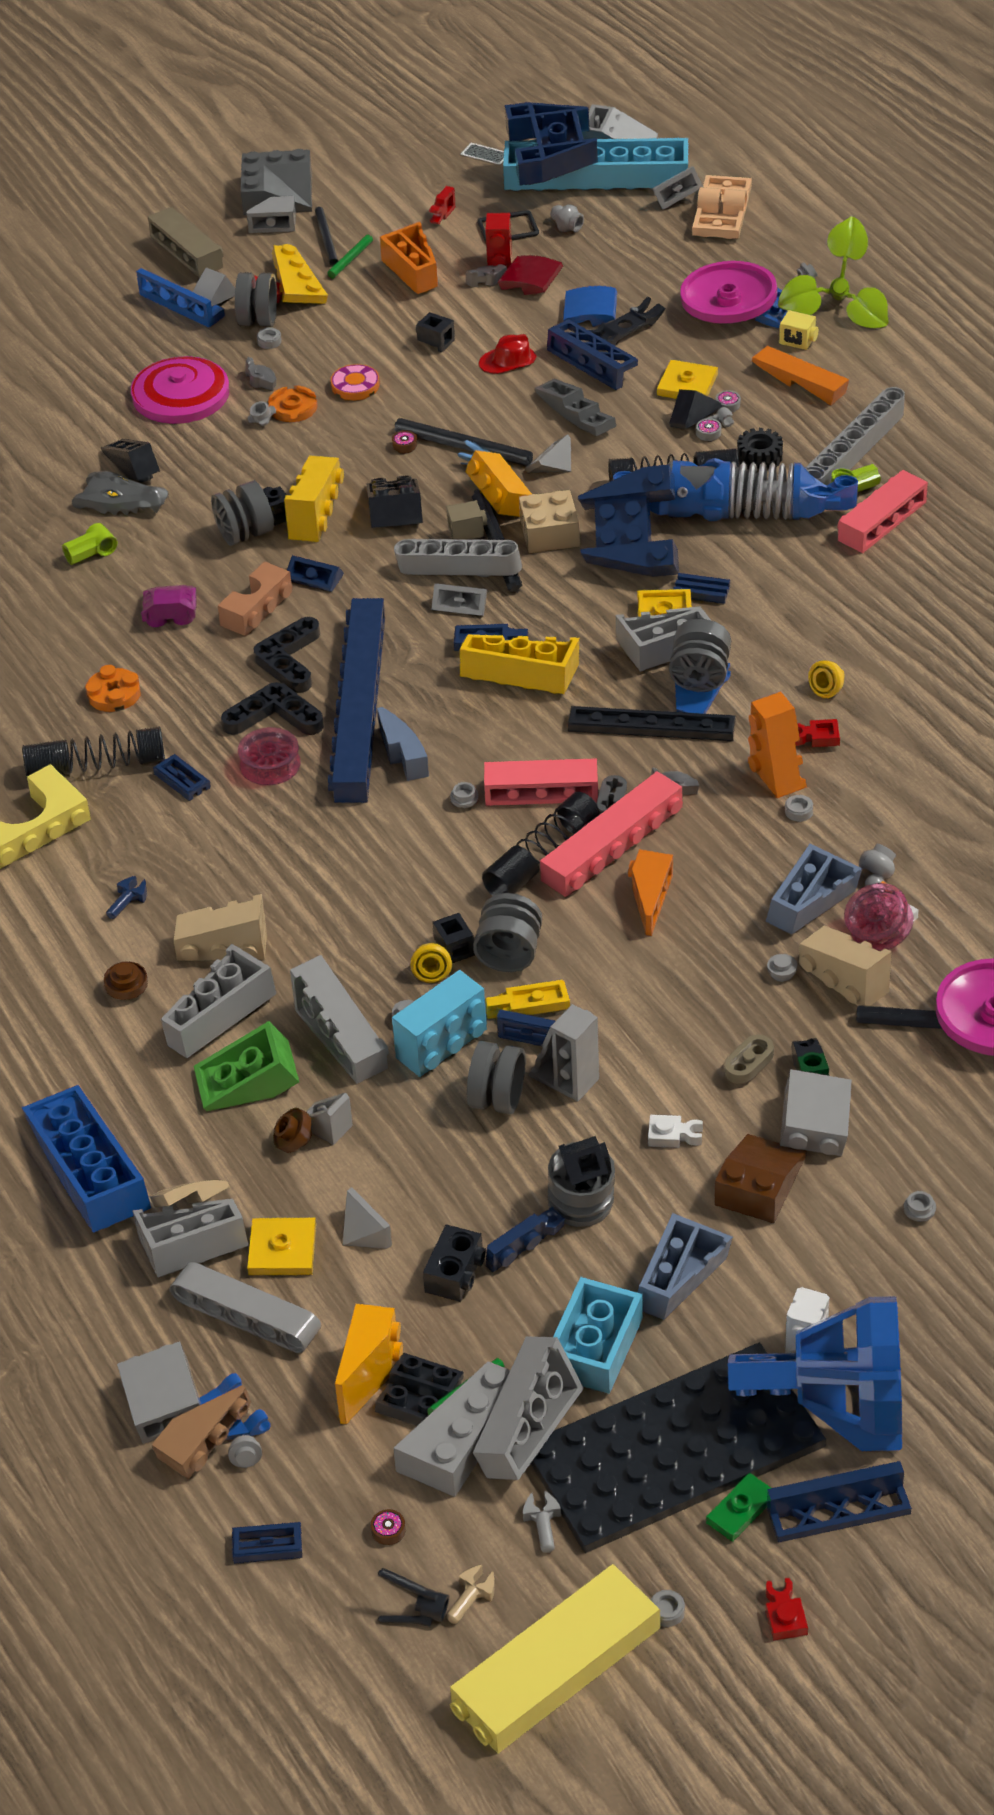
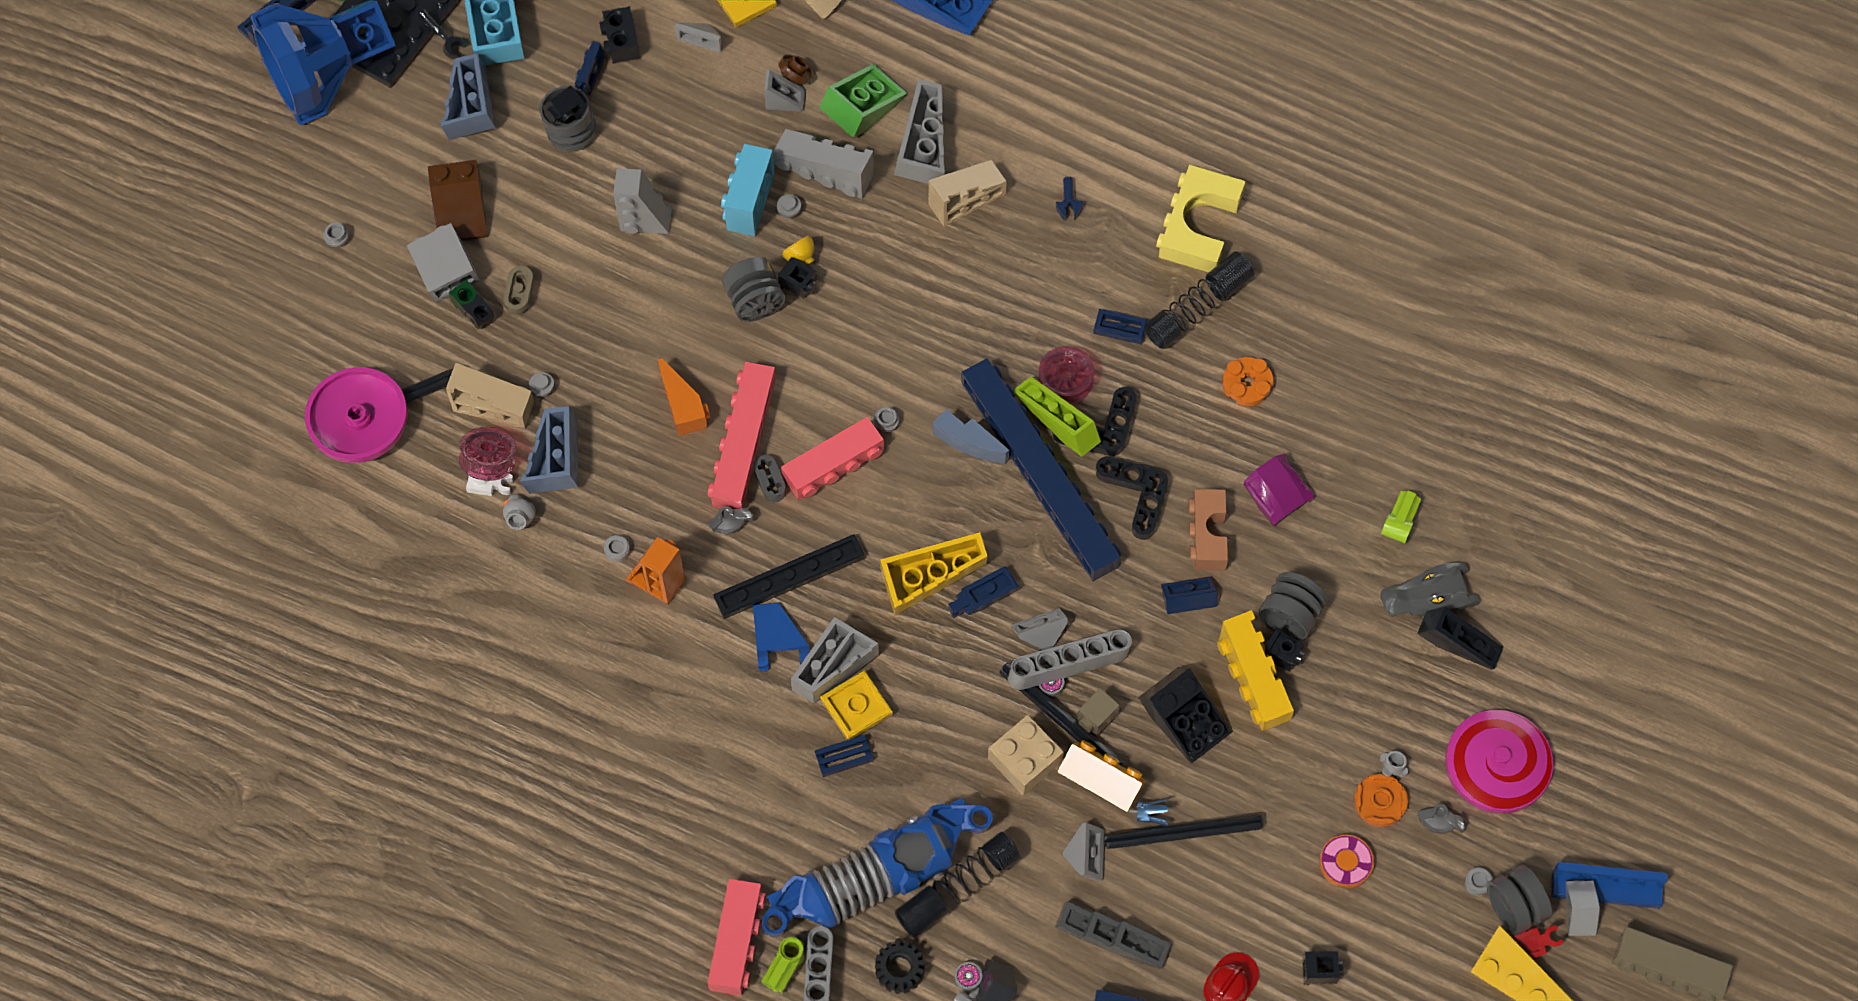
camera: 145 degrees right, 20 degrees up
reddish brown plate [104,961,148,1000] -> none
tile [392,431,417,453] -> none
dark grey wheel [467,1041,526,1114] -> none
black piece [482,792,600,896] -> none
yellow hinge [485,980,570,1019] -> none
dark blue tile [497,1009,556,1046] -> none
dark blue wedge [578,464,679,577] -> none
white plate [648,1115,703,1148] -> none
dark grey wheel [669,619,732,692] -> none
white brick [785,1287,829,1353] -> none
red plate [795,719,840,747] -> none
yellow brick [808,660,845,698] -> none
none -> black piece [418,10,465,59]
none -> lime slope [1013,376,1101,457]

